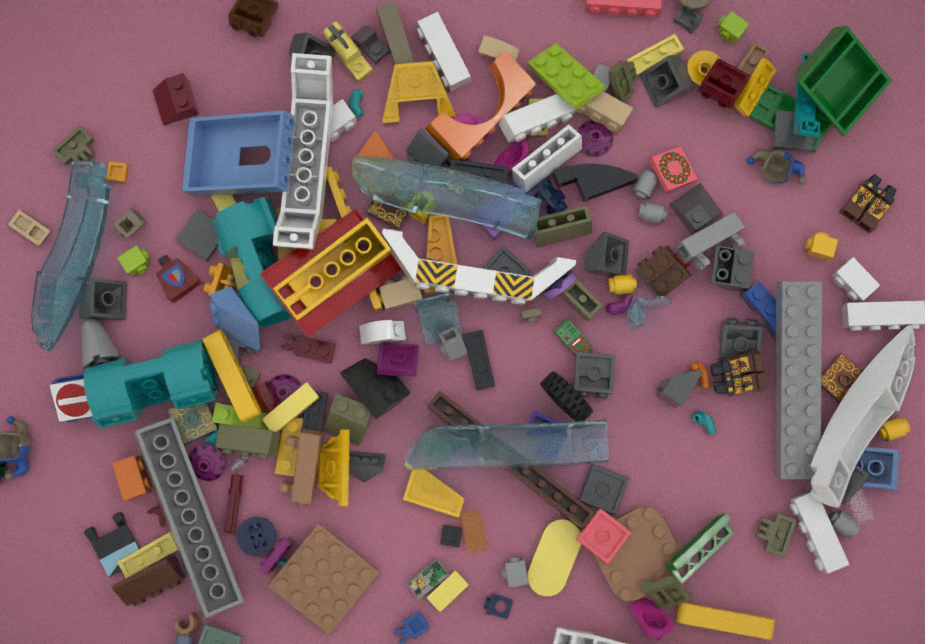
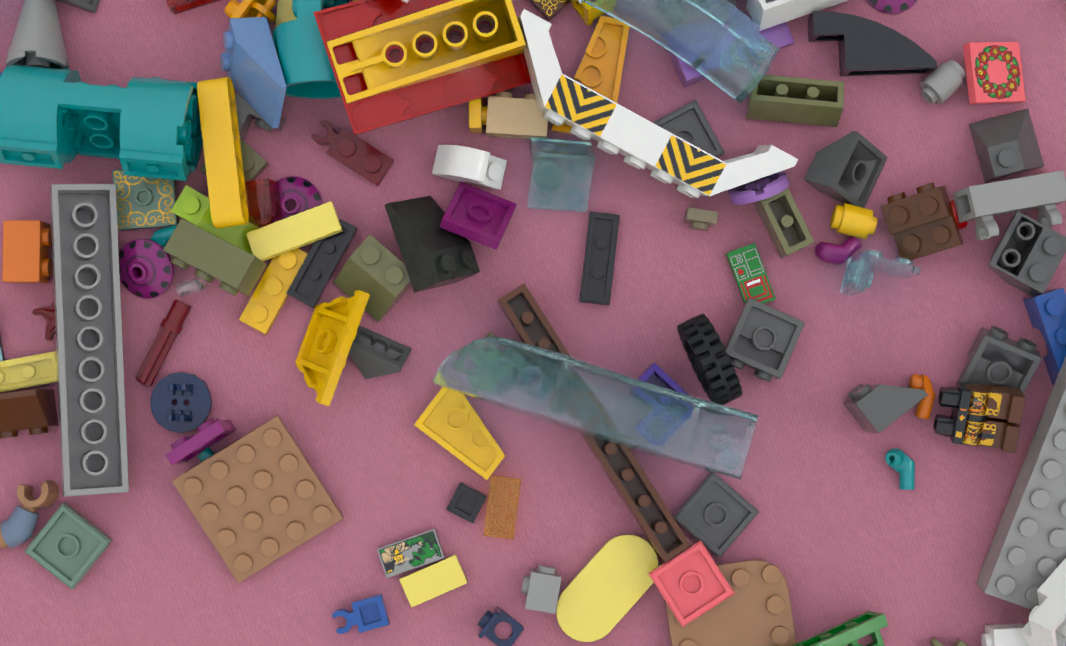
camera: 15 degrees right, 5 degrees up
medium nougat brick [279,429,323,506] -> none
light grey brick [438,326,468,361] -> none
dark blue plate [533,178,568,214] -> none
light grey brick [638,202,667,224] -> none

